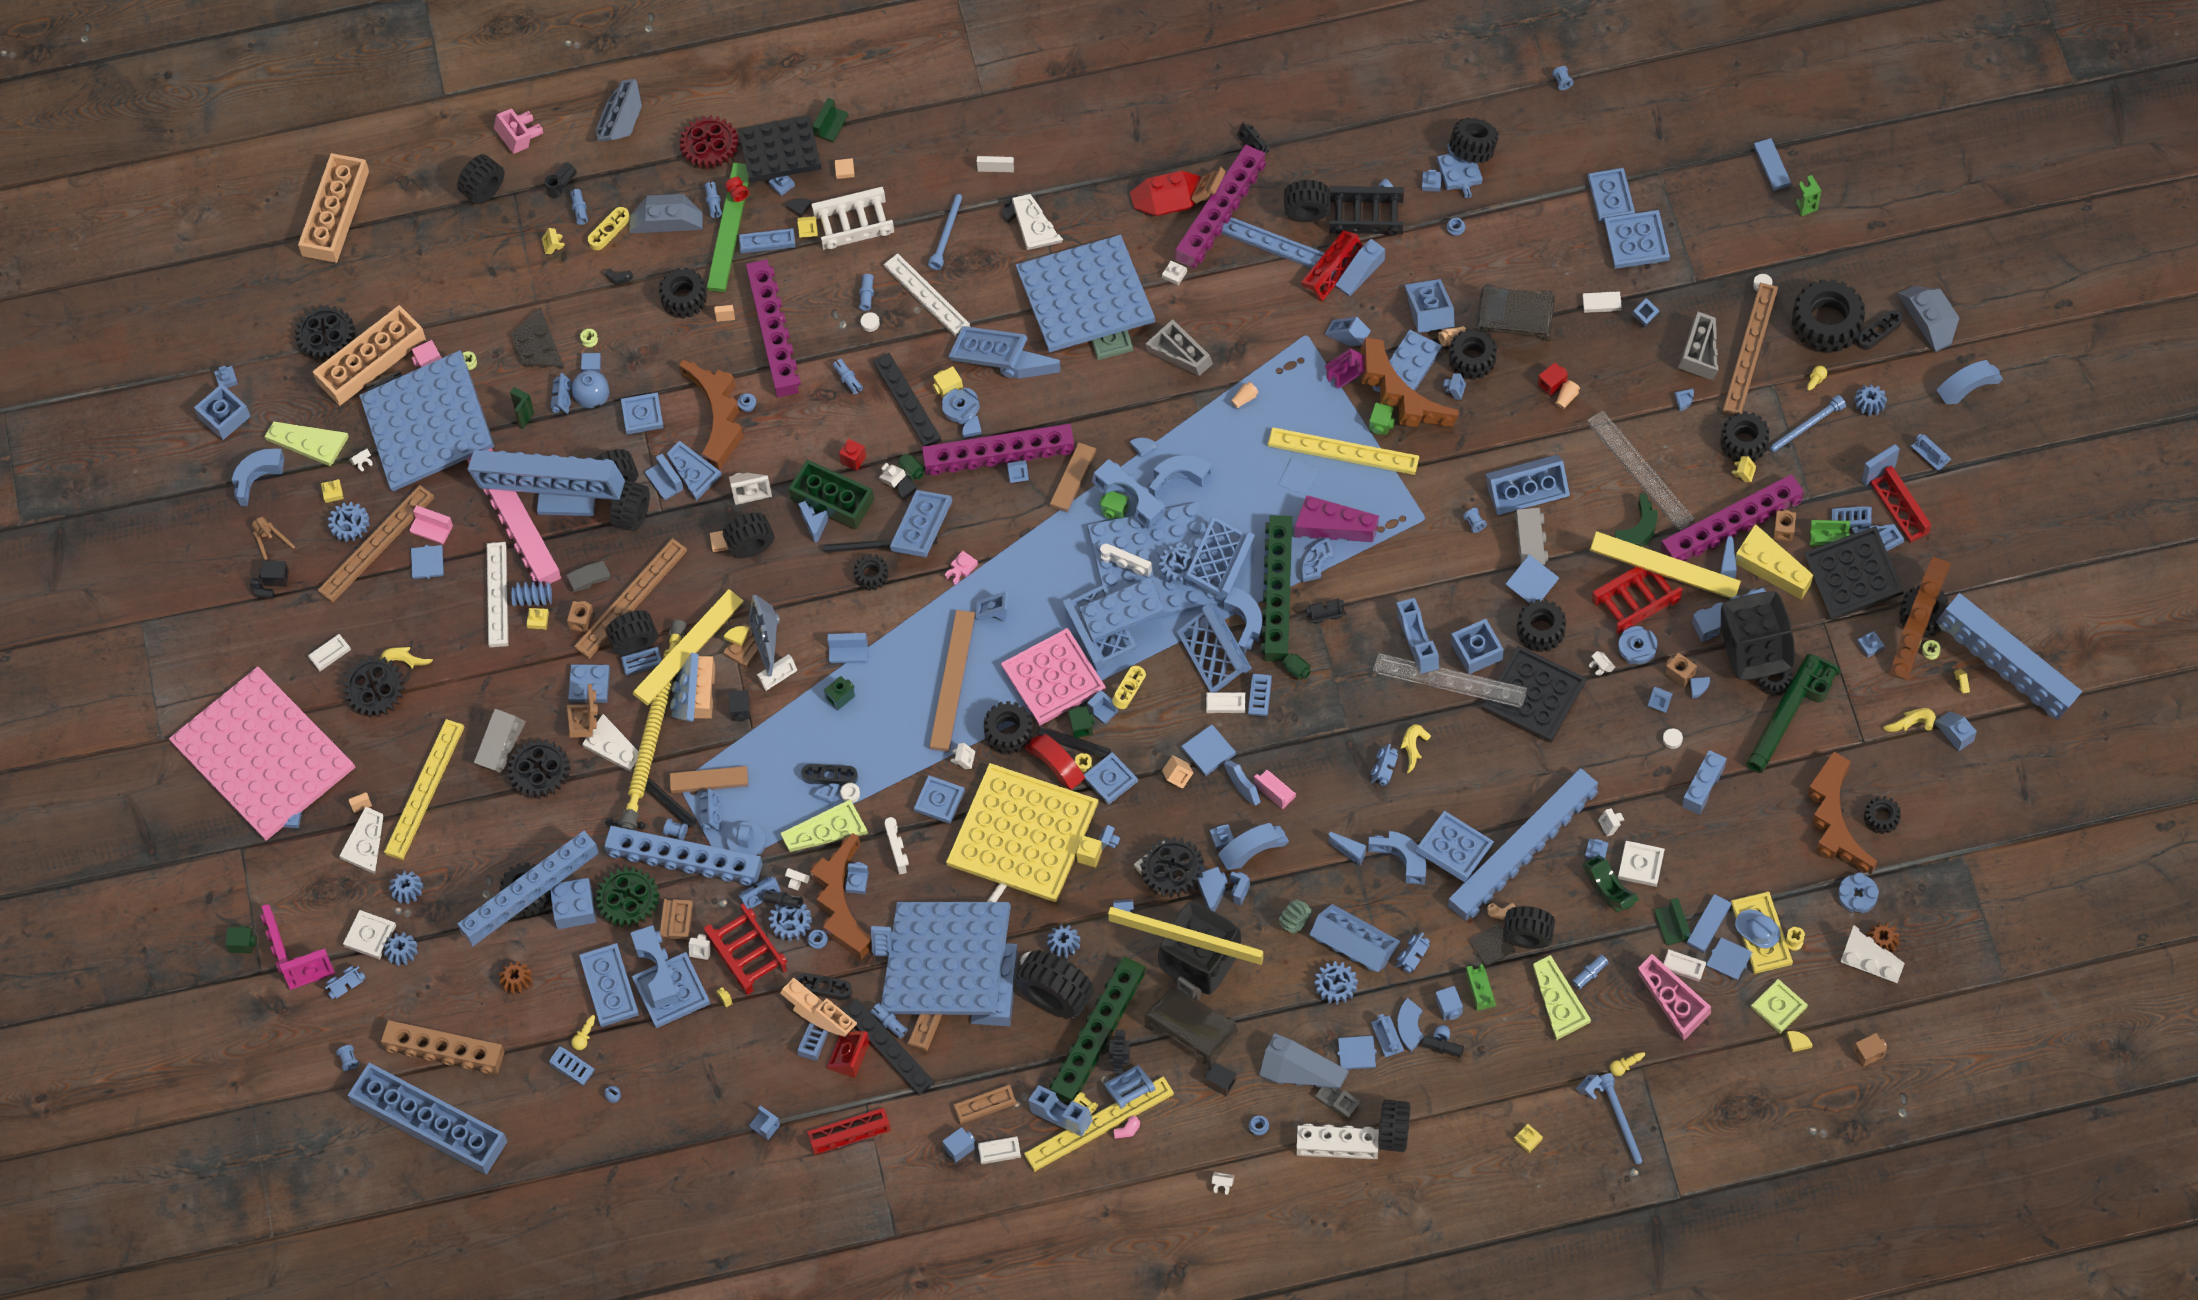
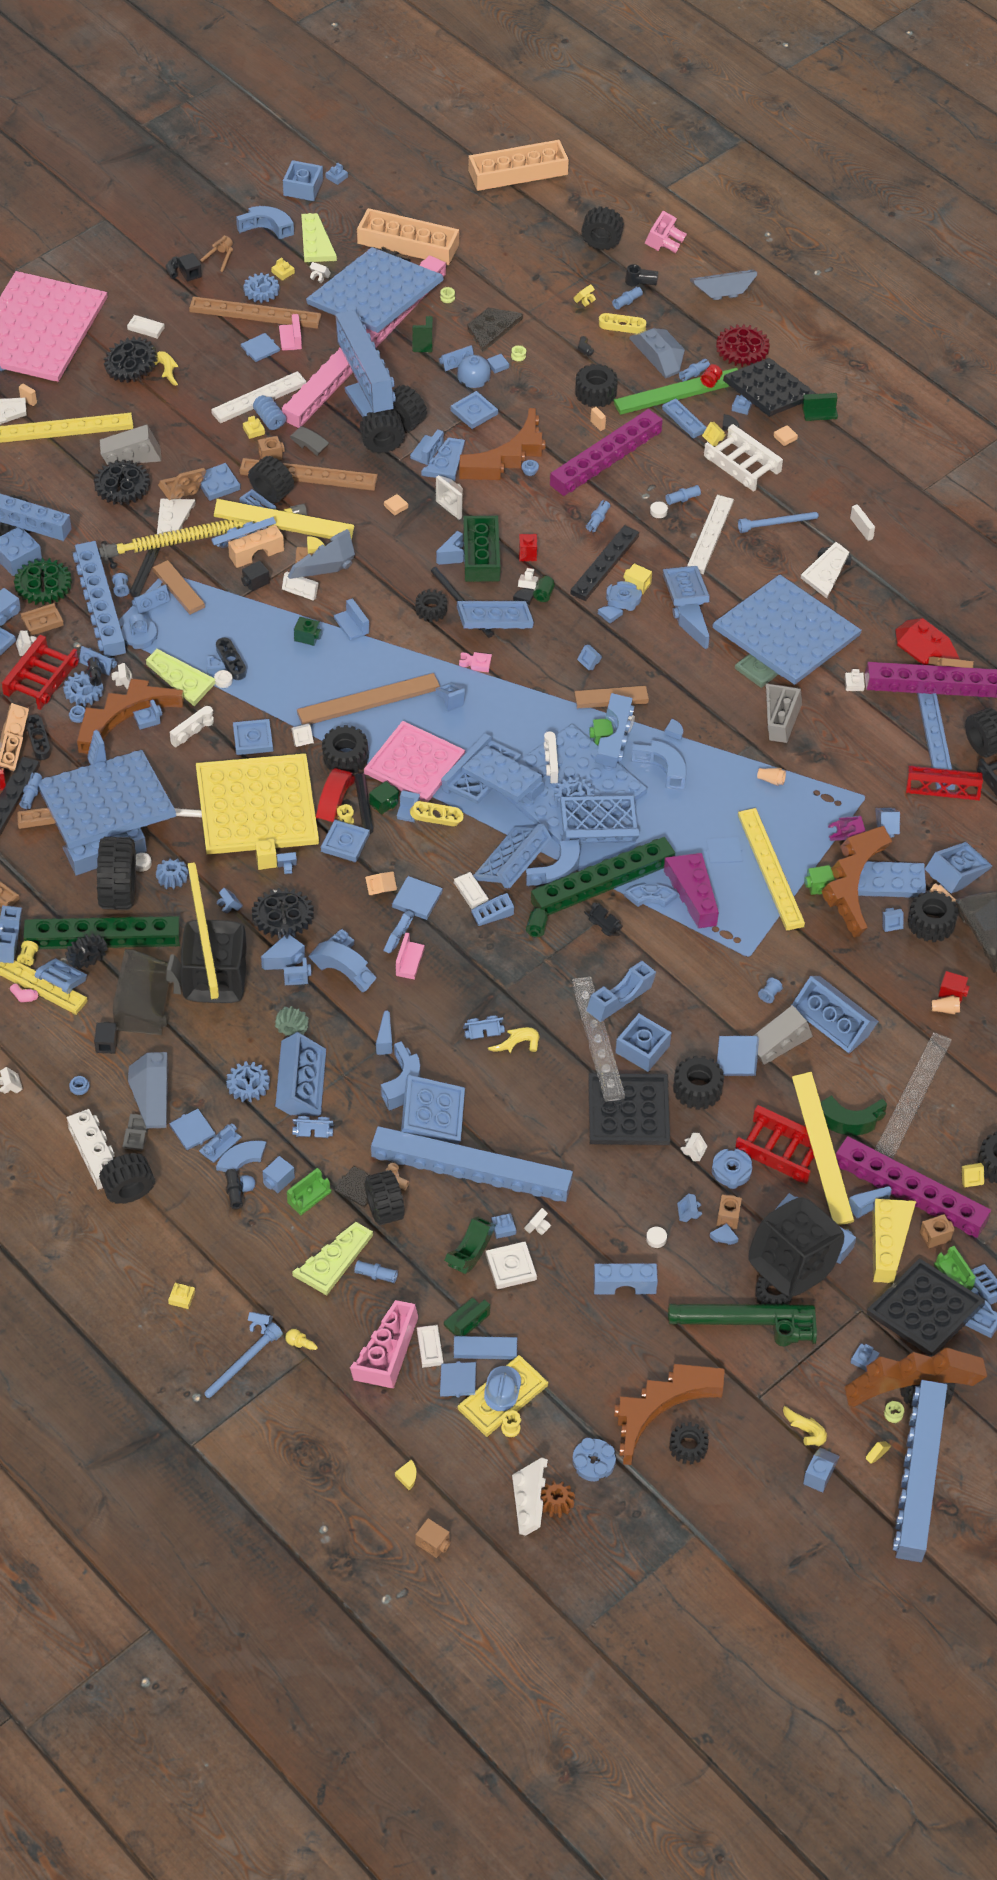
camera: 55 degrees right, 10 degrees down
black gear [295,305,355,361] -> none
black tyre [722,512,775,558] -> none
magenta brick [922,424,1075,475] -> none
medium blue slope [1335,239,1385,297] -> none
yellowish green tile [1751,979,1808,1034] -> none

